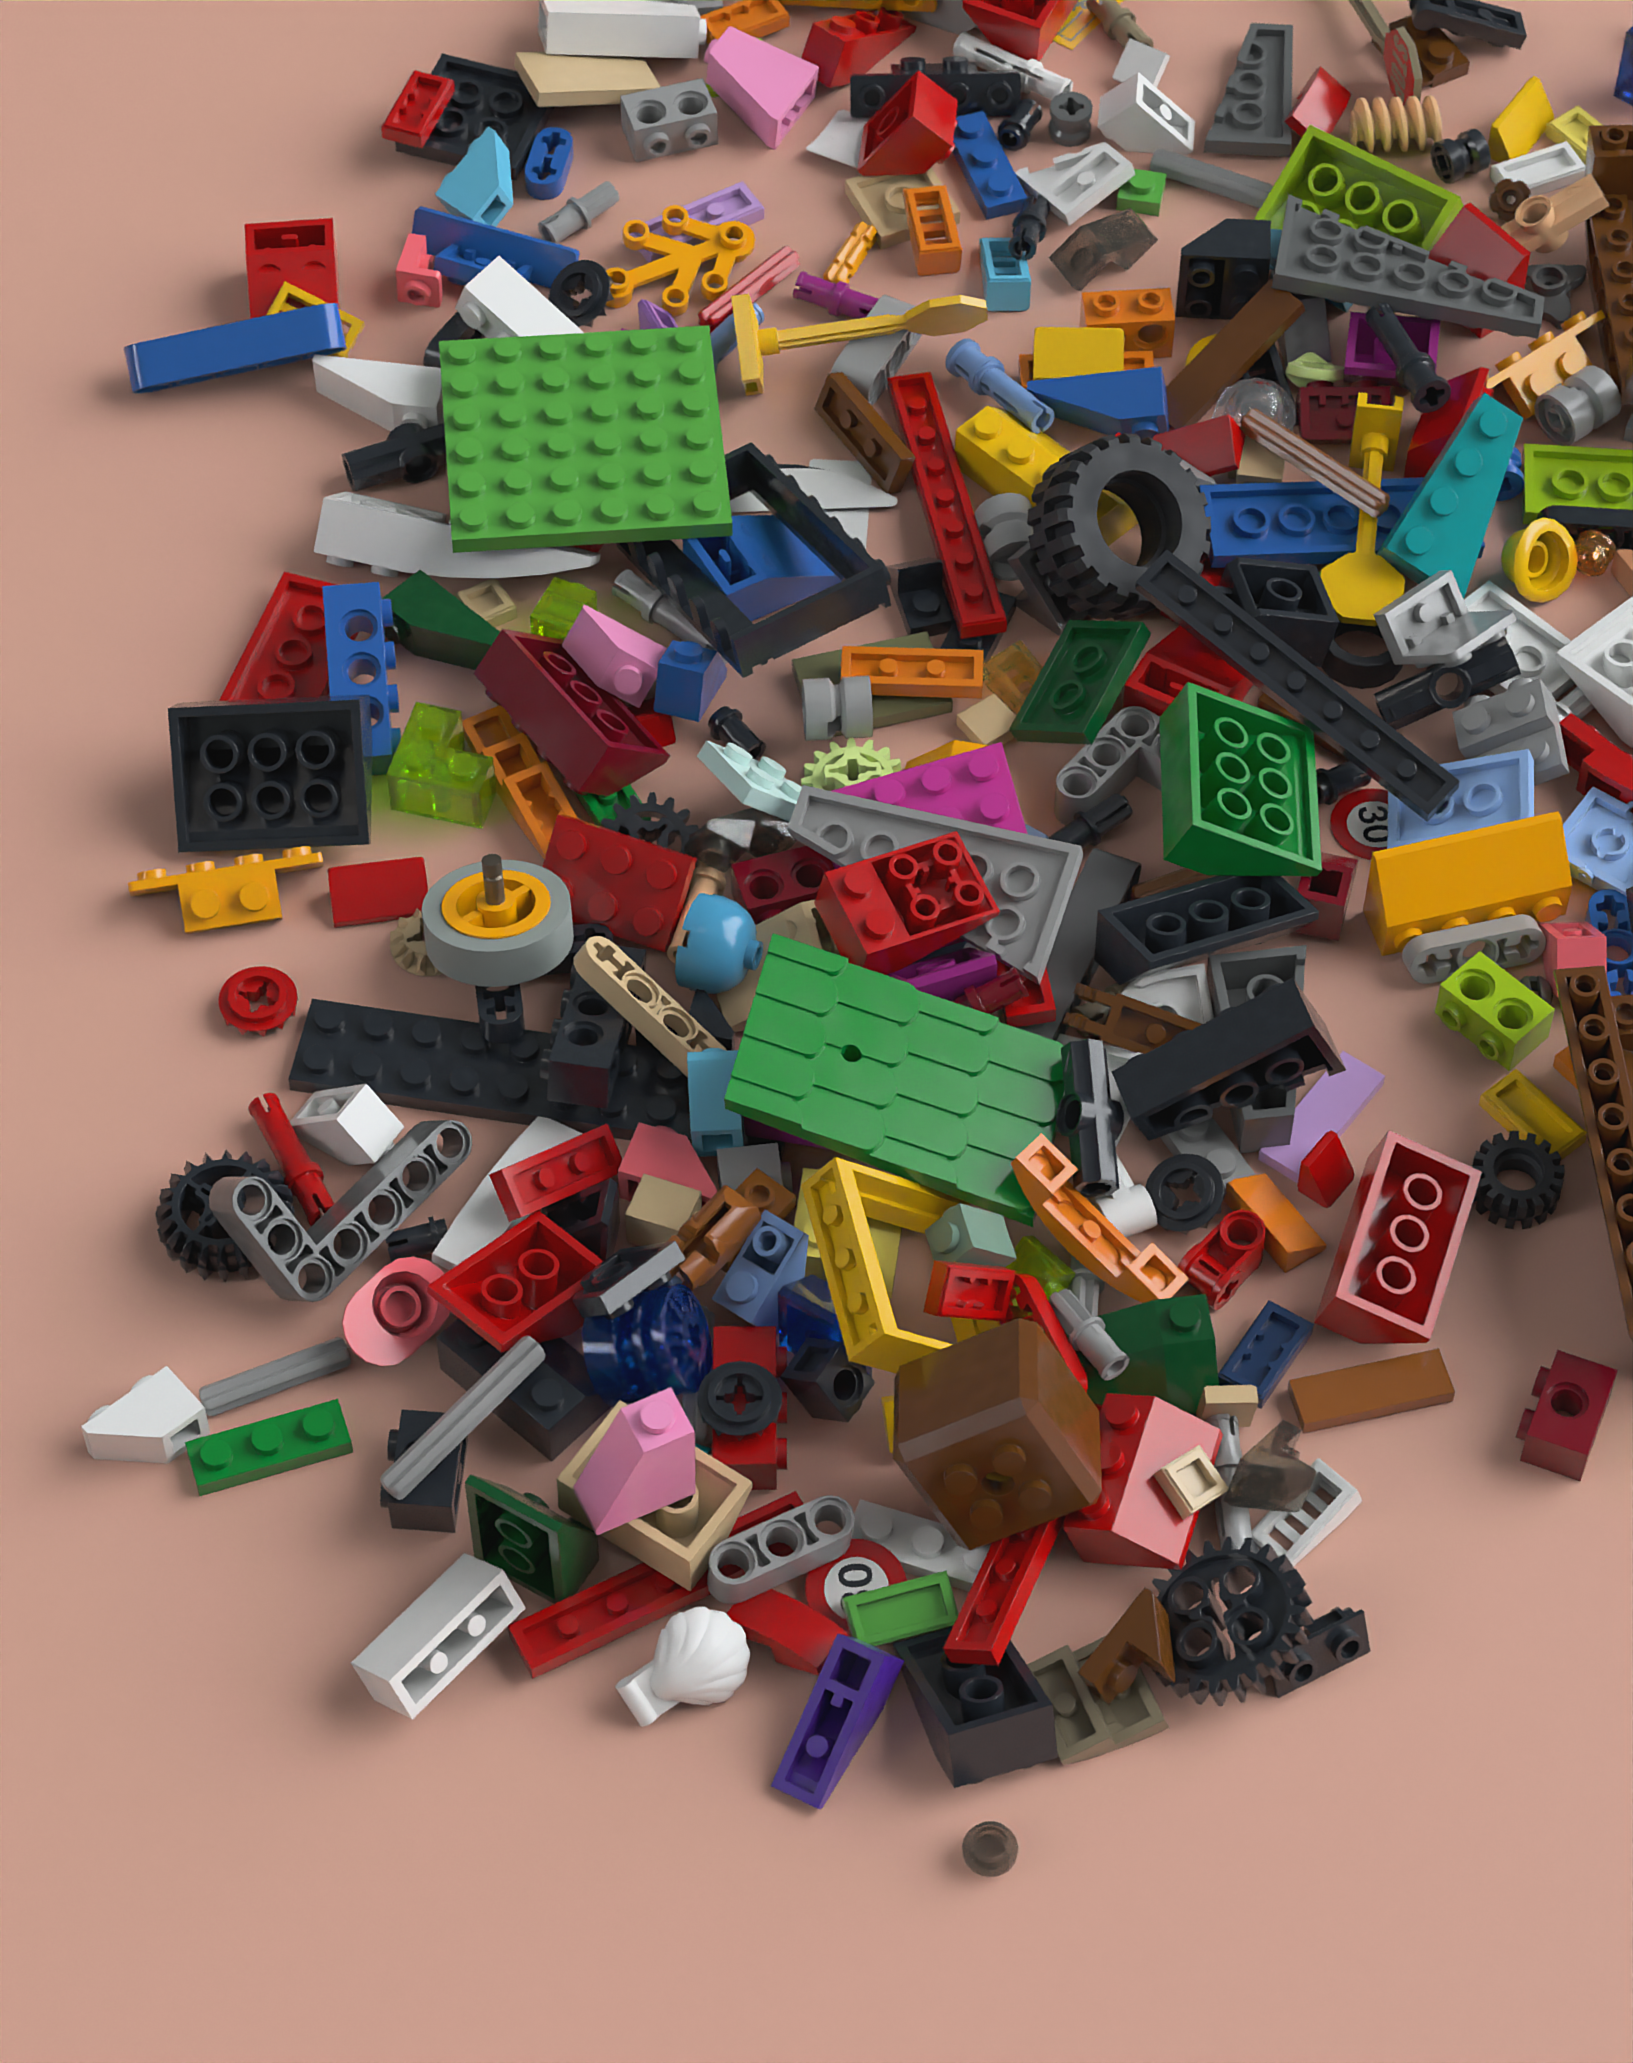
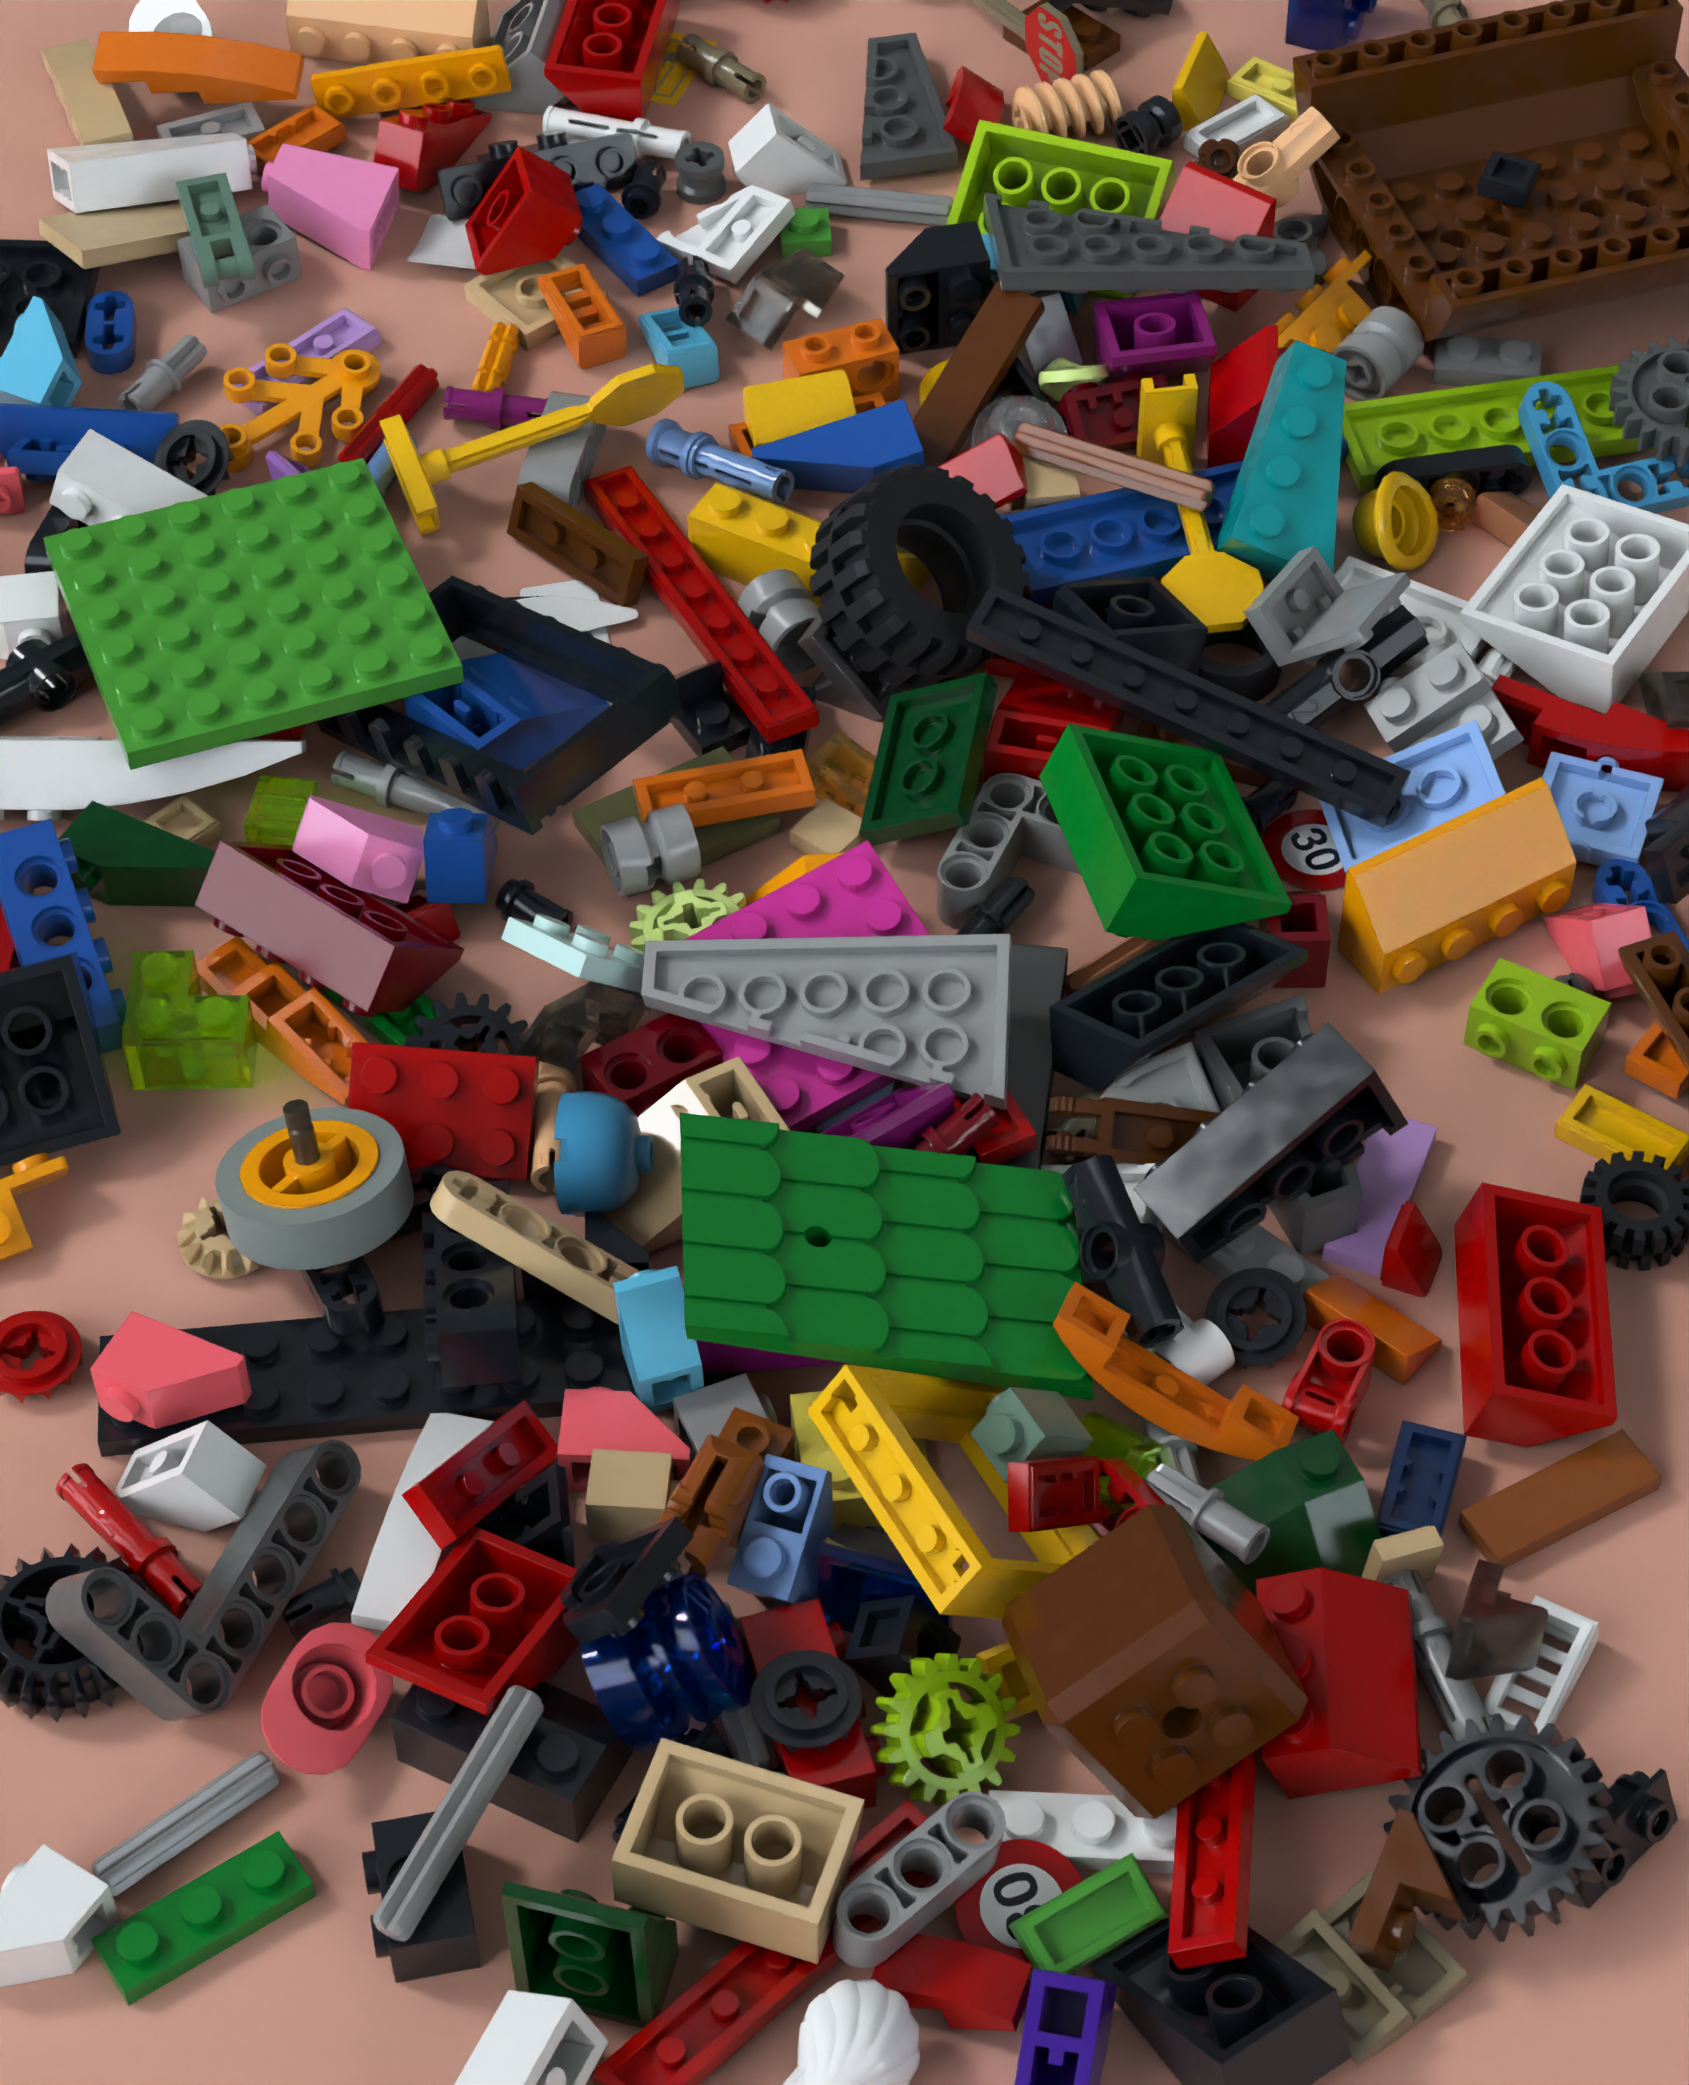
camera: 15 degrees left, 5 degrees down
red slope [327,857,428,928] -> none
bright pink slope [574,1387,696,1536] -> none
red slope [814,831,1000,975] -> none
white tile [1112,38,1170,88] -> none
tan tile [1154,1445,1230,1520] -> none
black pin [1365,303,1451,413] -> none
light grey beam [1402,914,1546,984] -> none
none -> coral slope [90,1311,252,1429]
none -> sand green plate [176,172,255,288]
none -> lime gear [871,1653,1020,1806]

